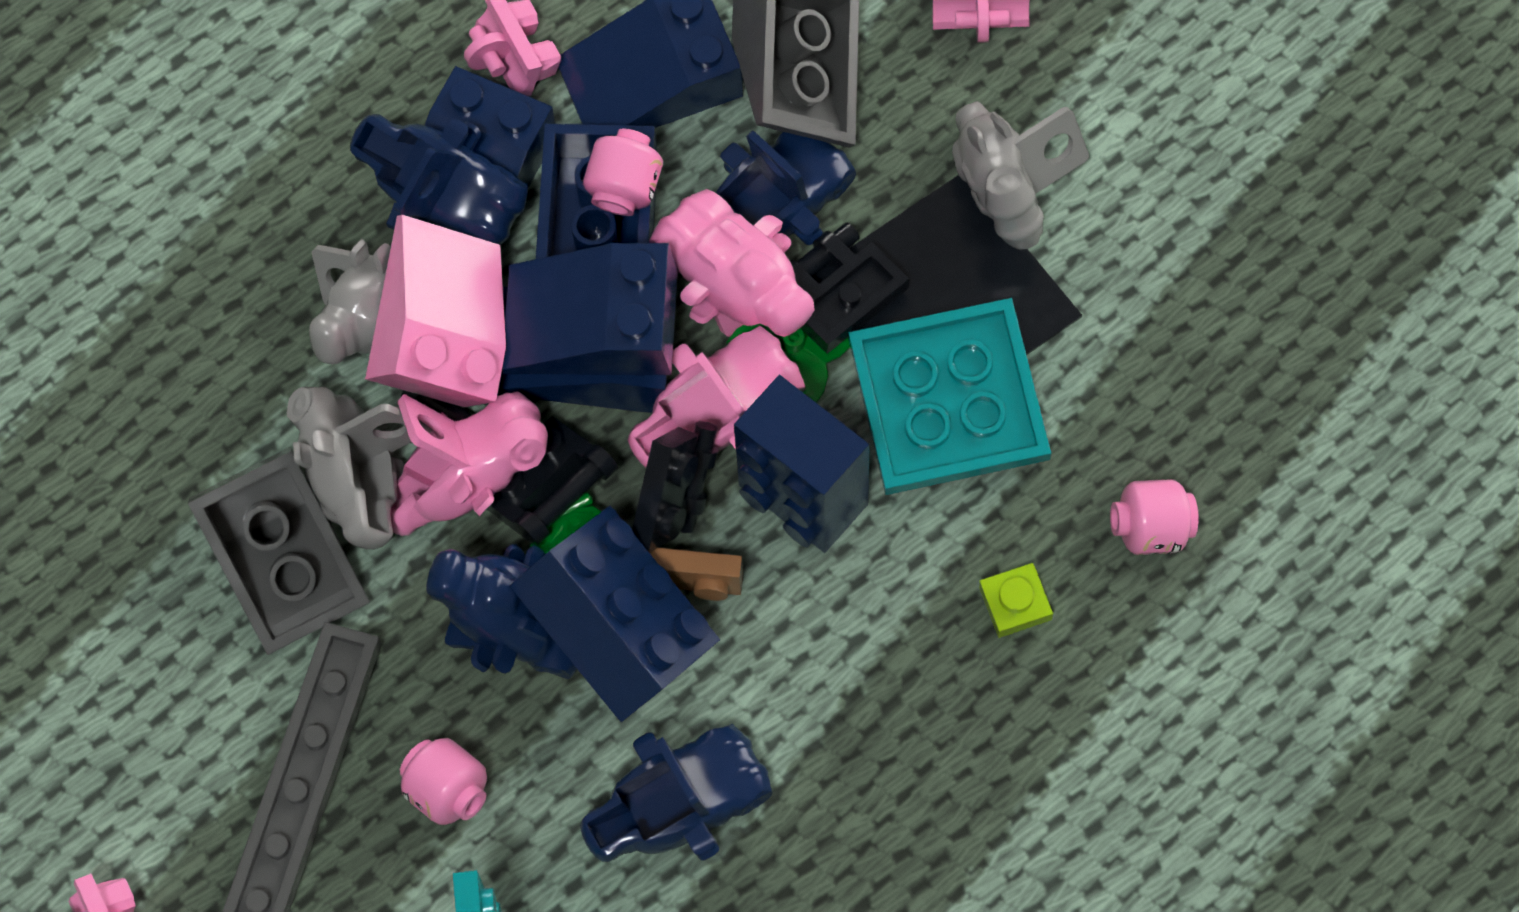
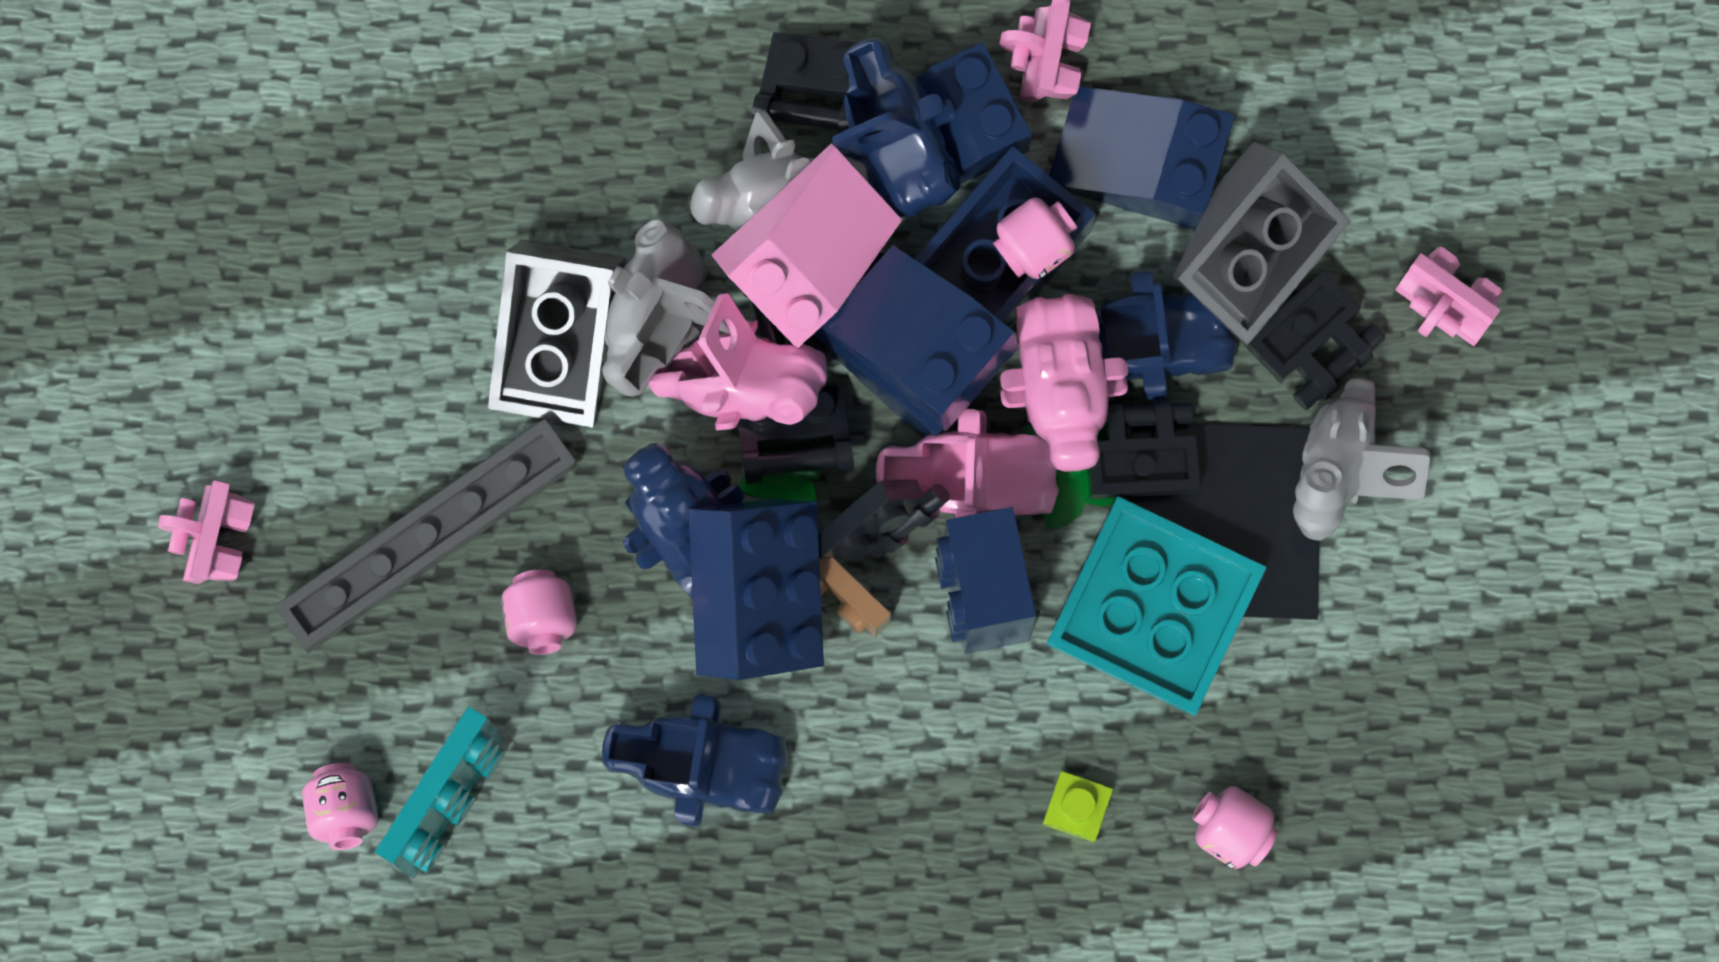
camera: 35 degrees right, 10 degrees up
none -> black plate [752,32,858,133]
none -> black plate [1244,270,1386,410]

